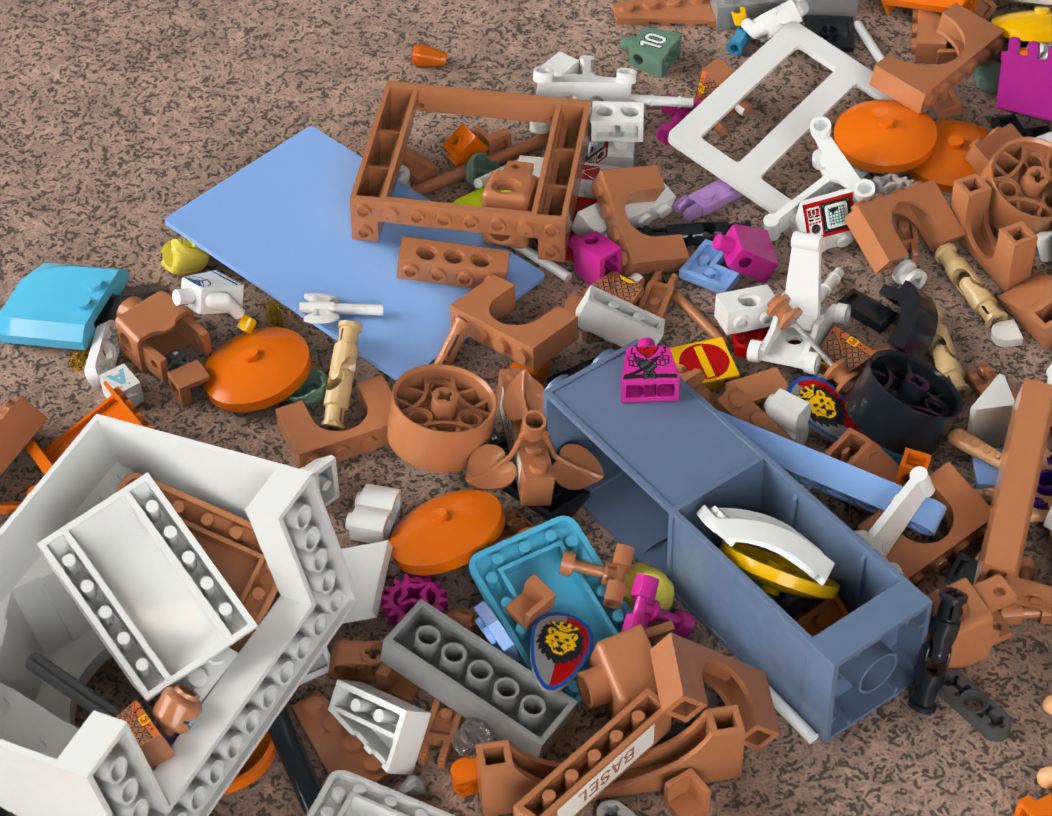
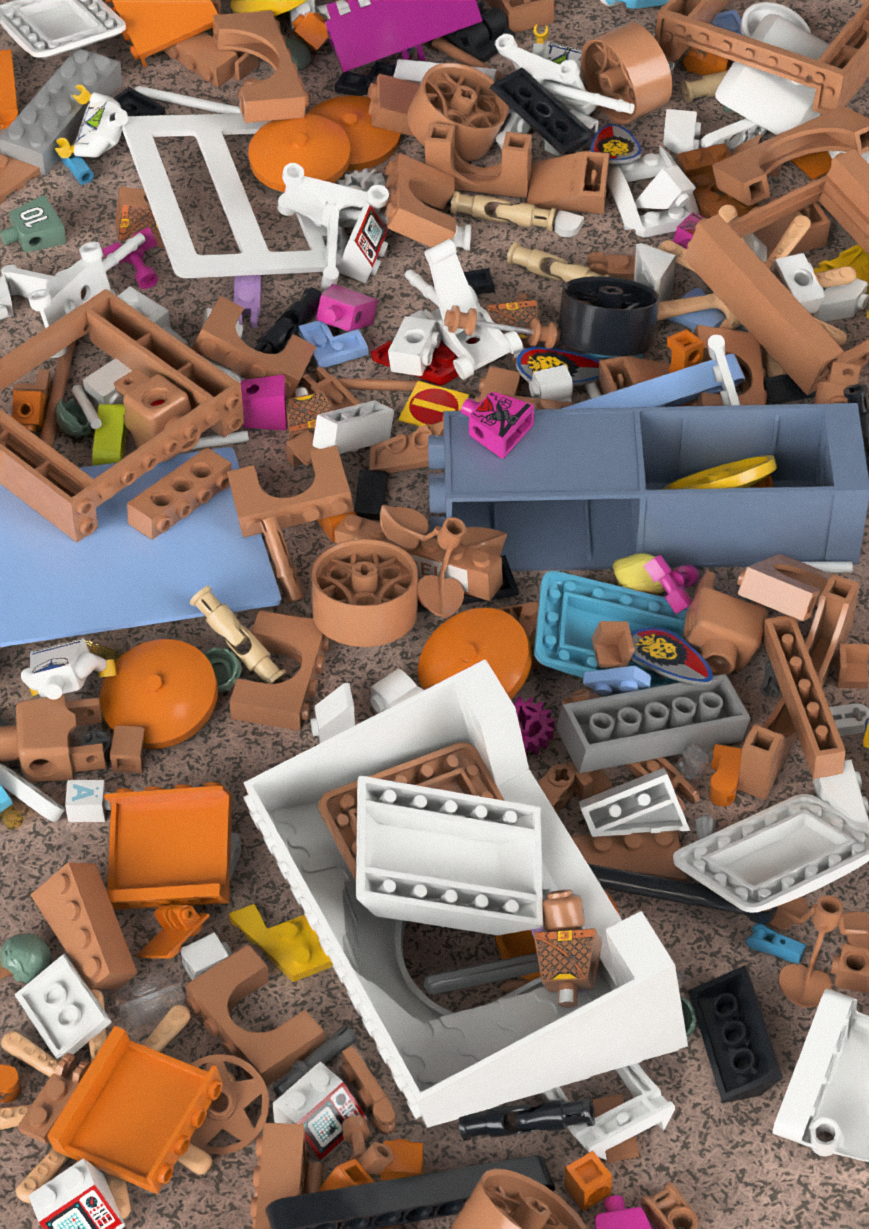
camera: 55 degrees left, 5 degrees up
white piece [299,293,383,324] -> none
nougat bar [558,544,635,610] -> none
white brick [591,101,644,142] -> none
white wedge [696,505,835,586] -> none
black arch [879,280,938,360] -> none

